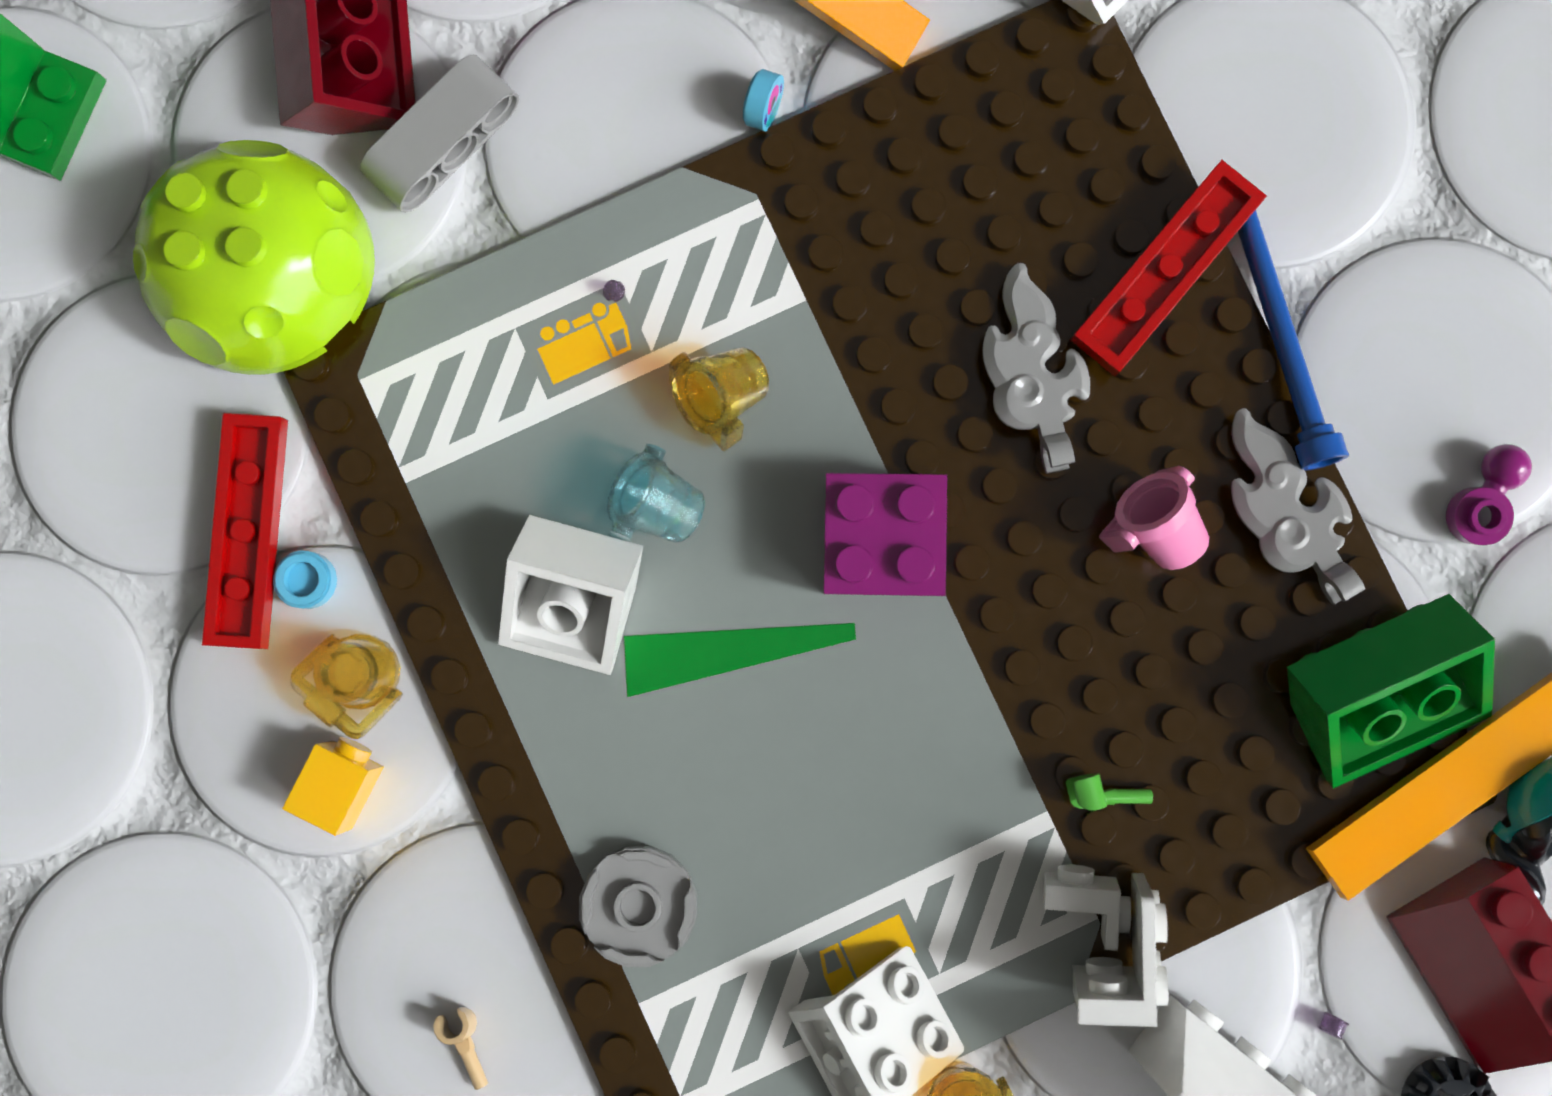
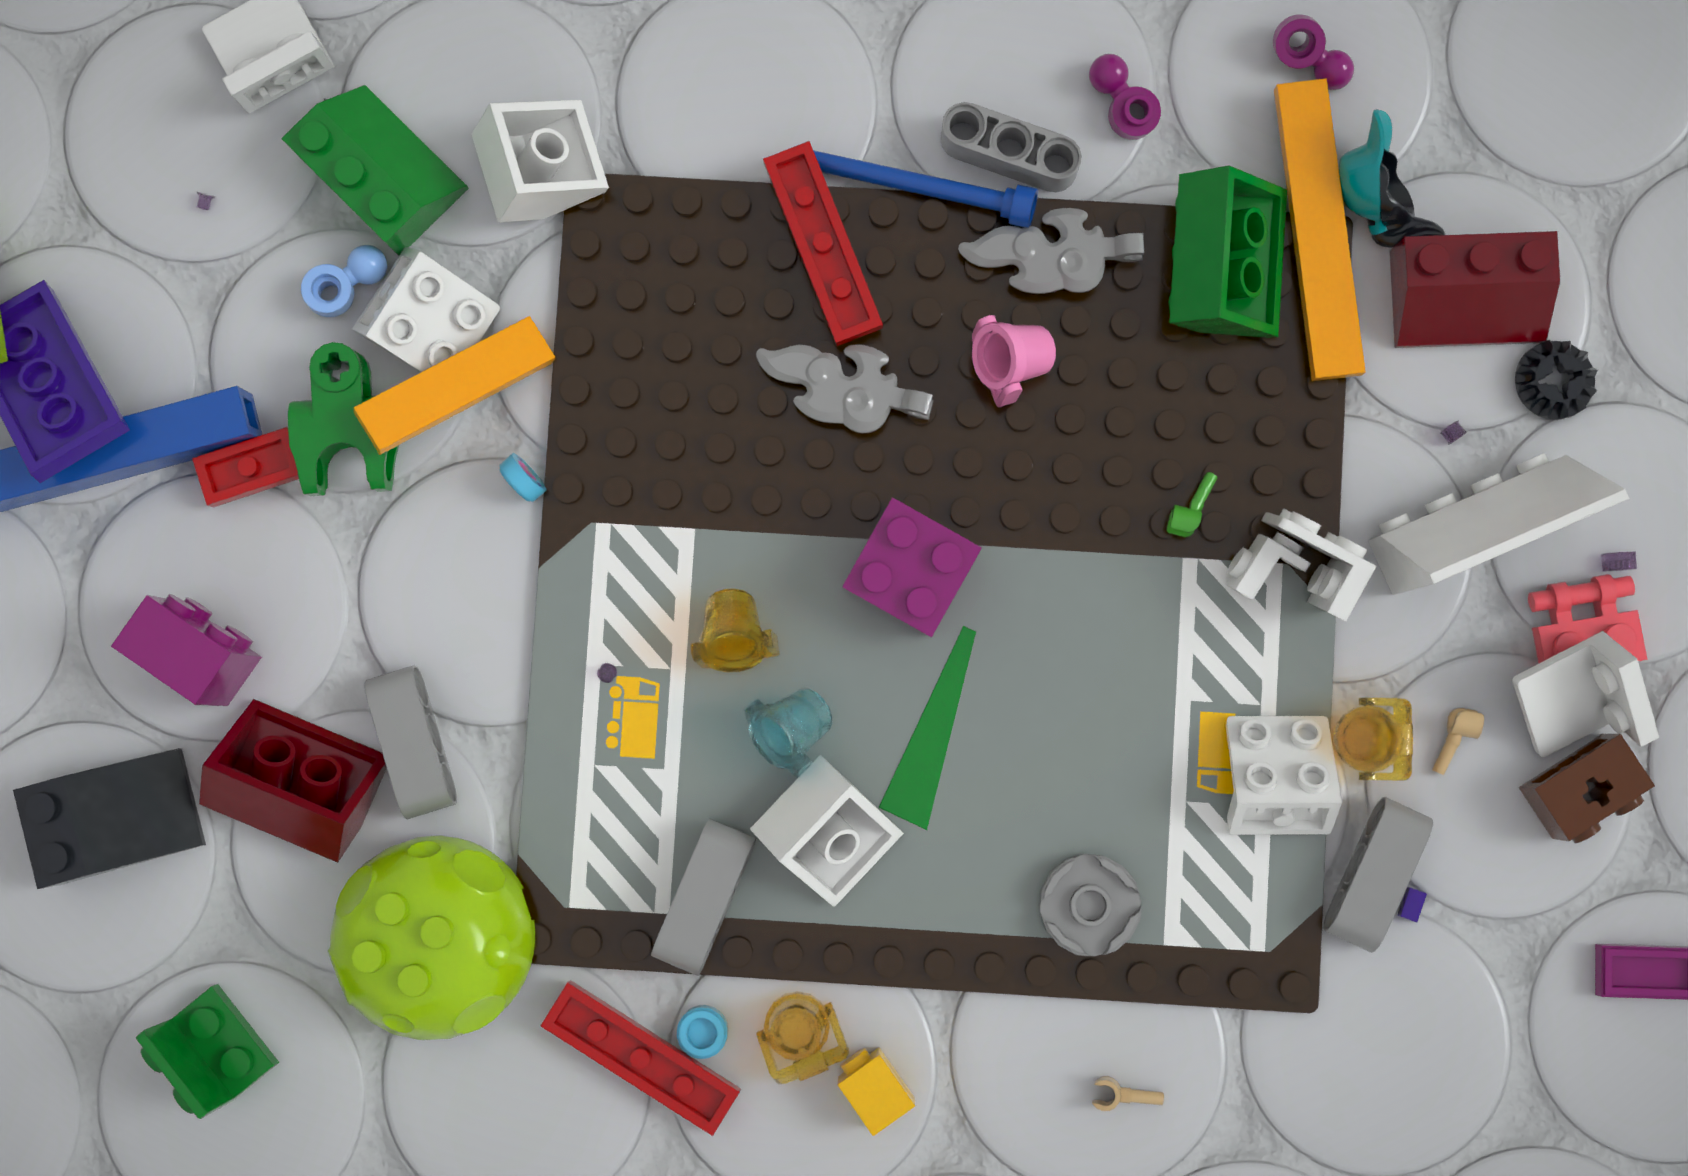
camera: 50 degrees left, 0 degrees up
none -> light grey beam [651,818,756,976]
none -> light grey beam [940,102,1082,192]

